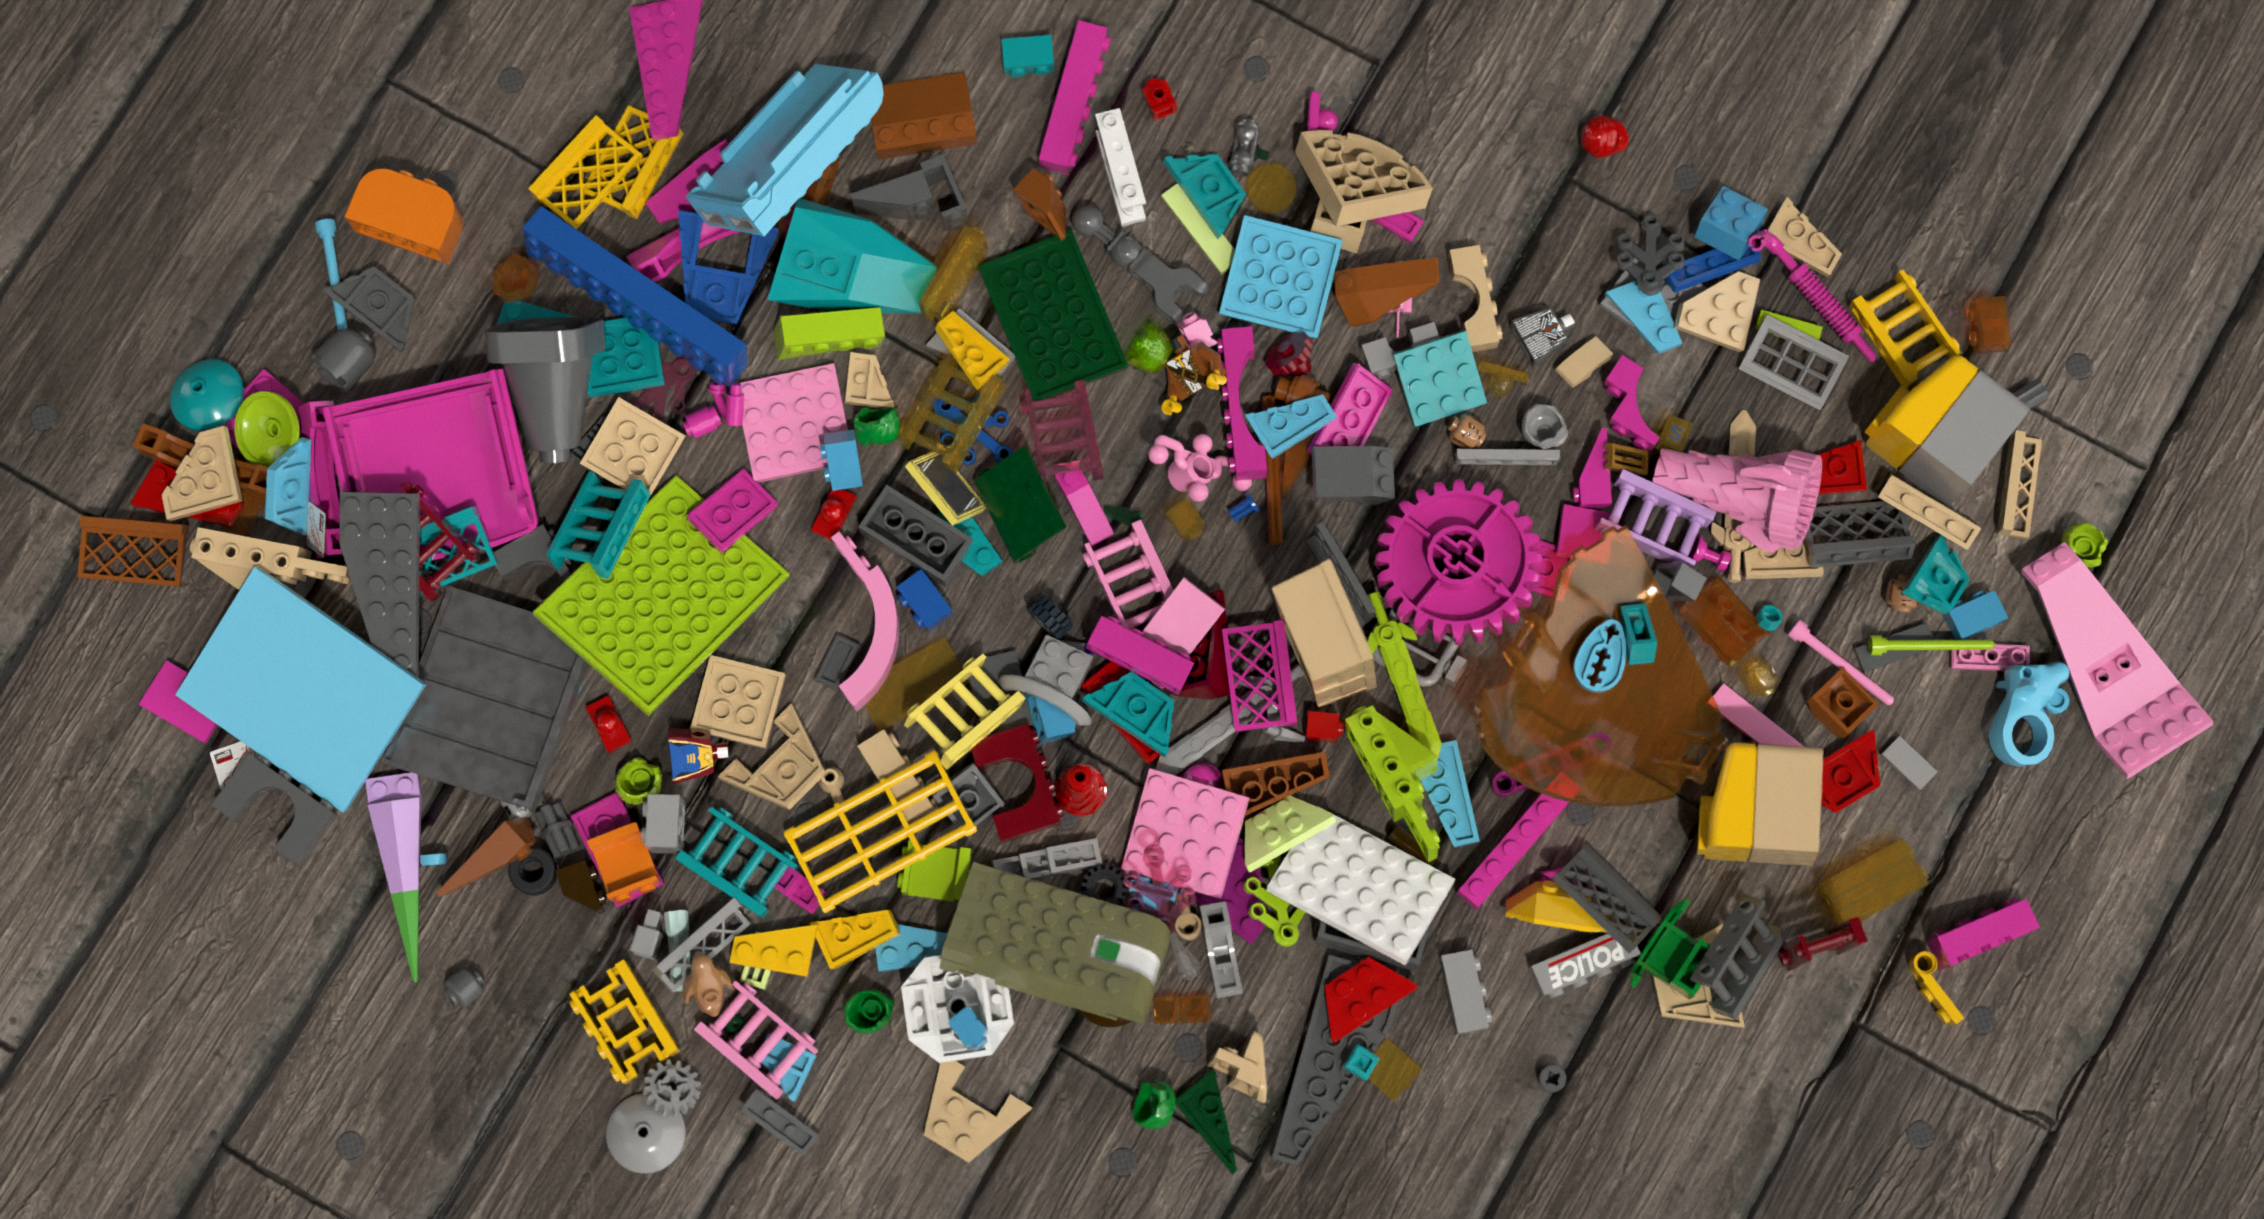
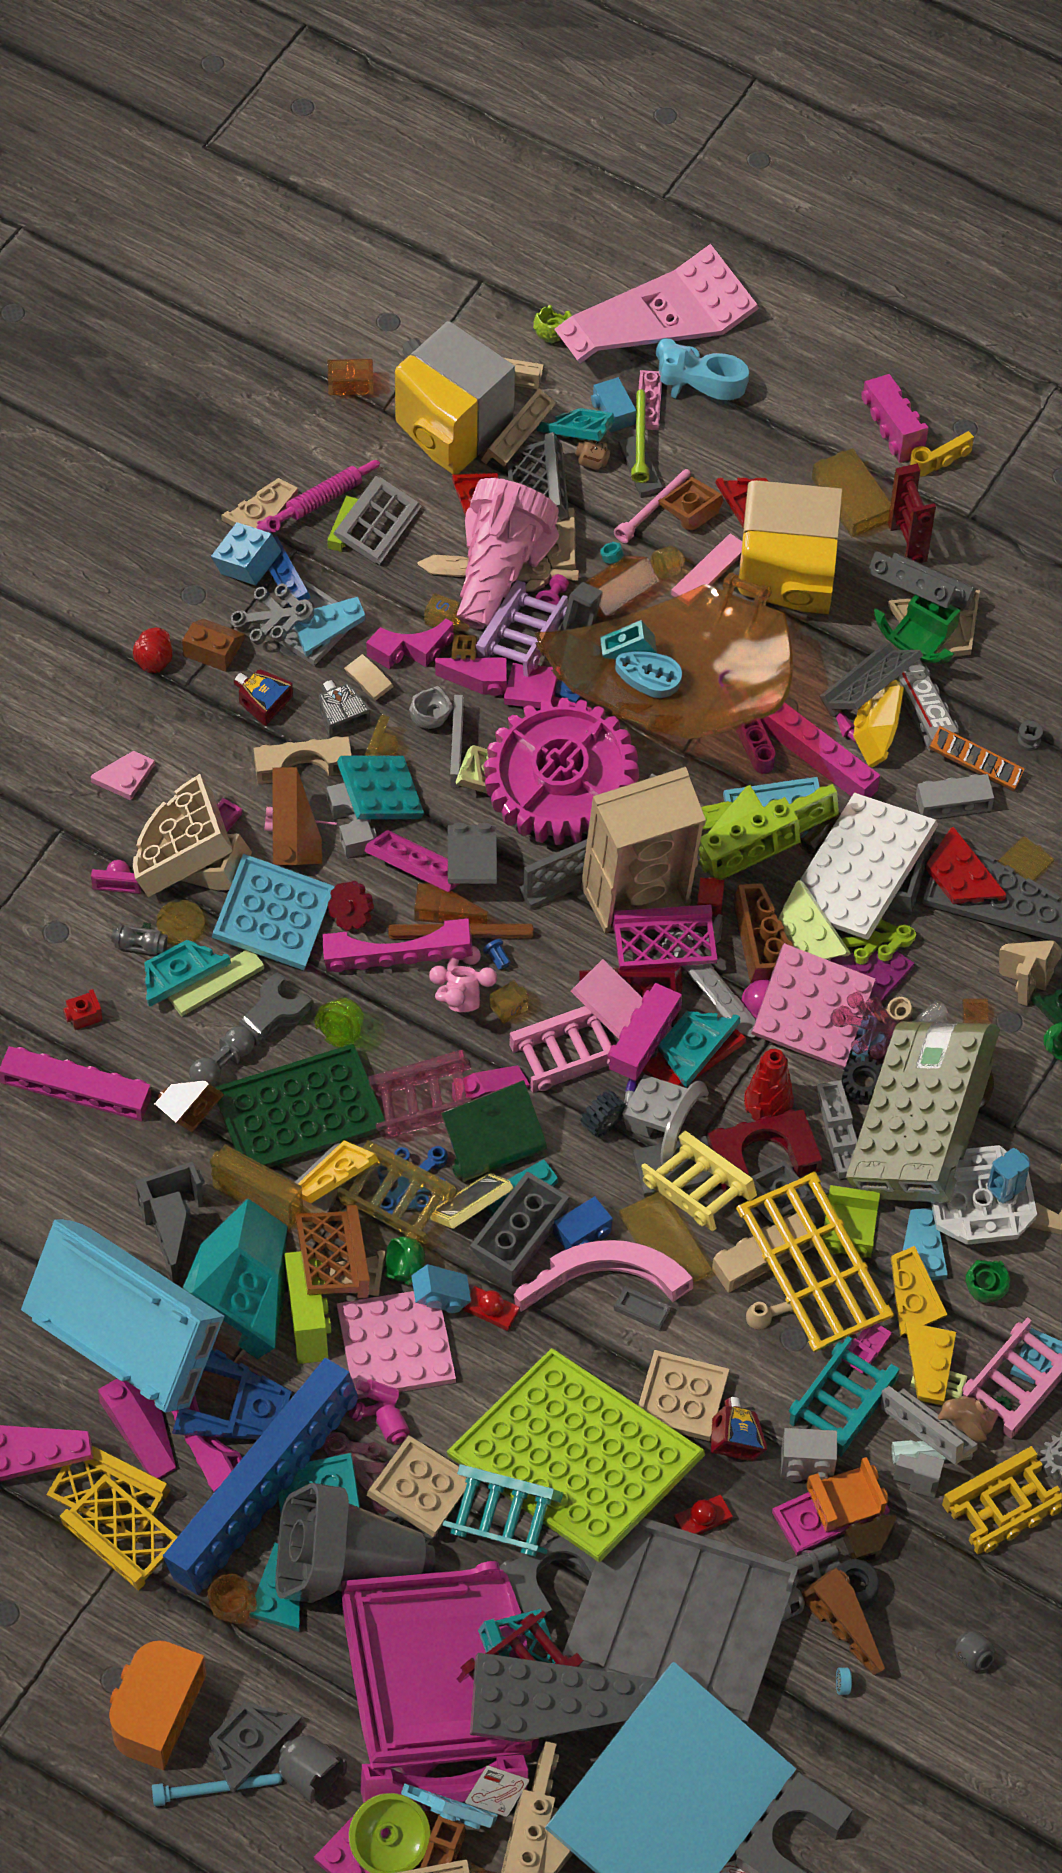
camera: 90 degrees left, 20 degrees down
lavender plate [365,773,422,983] -> none
lime hair [615,757,662,805] -> none
dark pink tile [686,468,779,554] -> none
tan wing [718,704,826,810] -> none
dark orange slope [871,72,977,160] -> none
teal brick [1002,35,1055,78] -> none
dark azure brick [1025,693,1076,744] -> none
white fence [1095,108,1146,227] -> none
clear green bar [1103,505,1143,526] -> none
torso [1161,335,1227,415] -> none
bright pink window [1176,312,1217,348] -> none
light grey arch [1200,901,1243,998] -> none
medium azure wing [1245,395,1338,459] -> none
dark orange piece [1274,374,1330,406] -> none
teal tile [1343,1044,1380,1081] -> none
medium nougat head [1447,413,1487,449] -> none
tan plate [1673,271,1760,352] -> none
yellow fence [1848,269,1961,389] -> none
light grey tile [1881,736,1938,791] -> none
none -> bright pink wing [90,751,155,800]
none -> dark orange slope [182,618,246,672]
none -> torso [234,669,293,726]
none -> dark orange fence [295,1205,370,1298]
none -> yellowish green wing [456,745,489,793]
none -> tile [929,726,1024,791]

